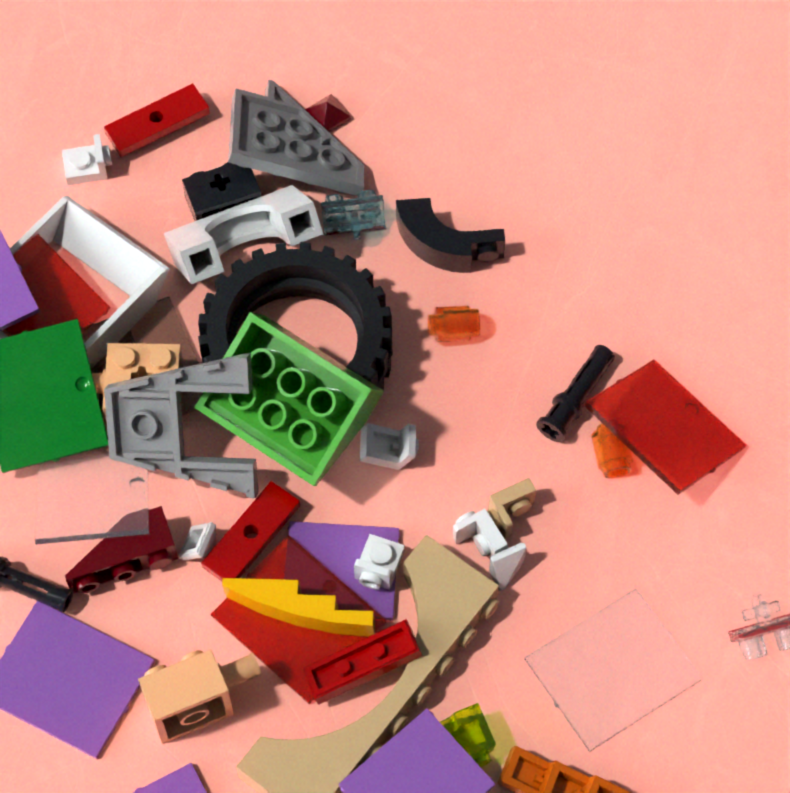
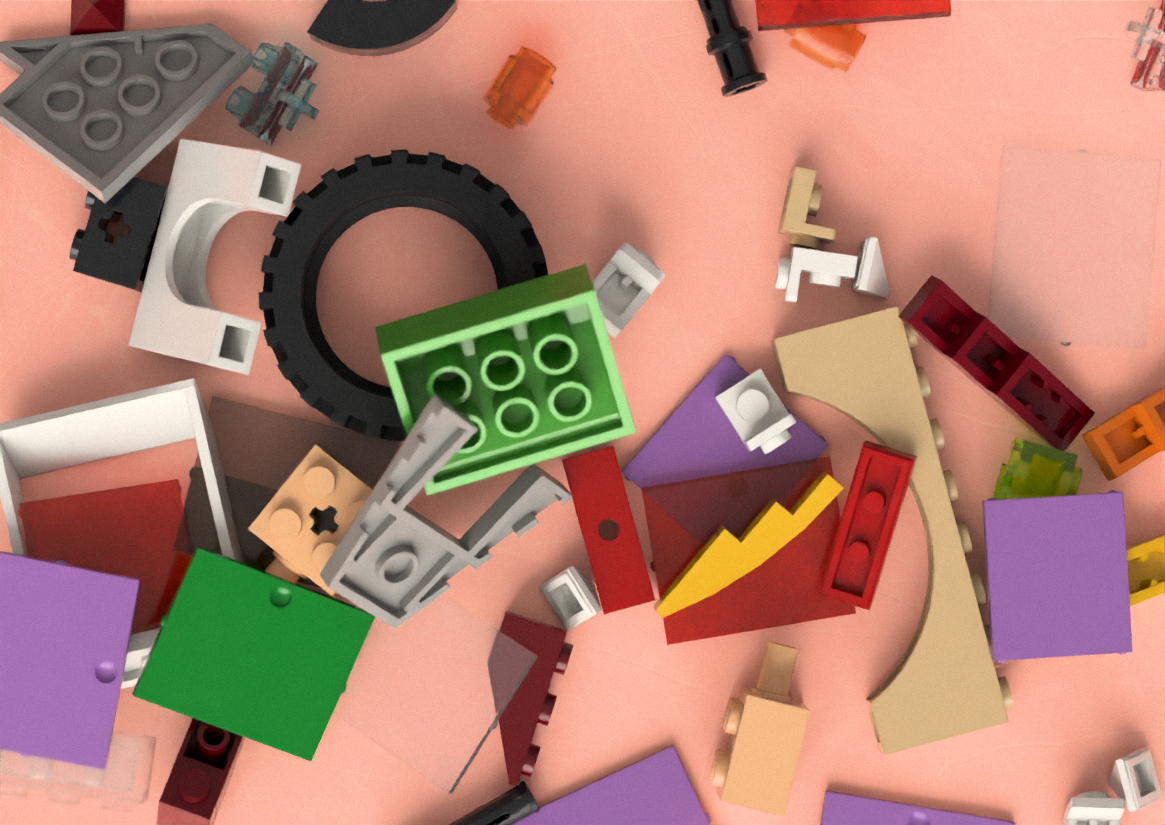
camera: 60 degrees left, 25 degrees up
none -> dark red slope [898,275,1095,454]

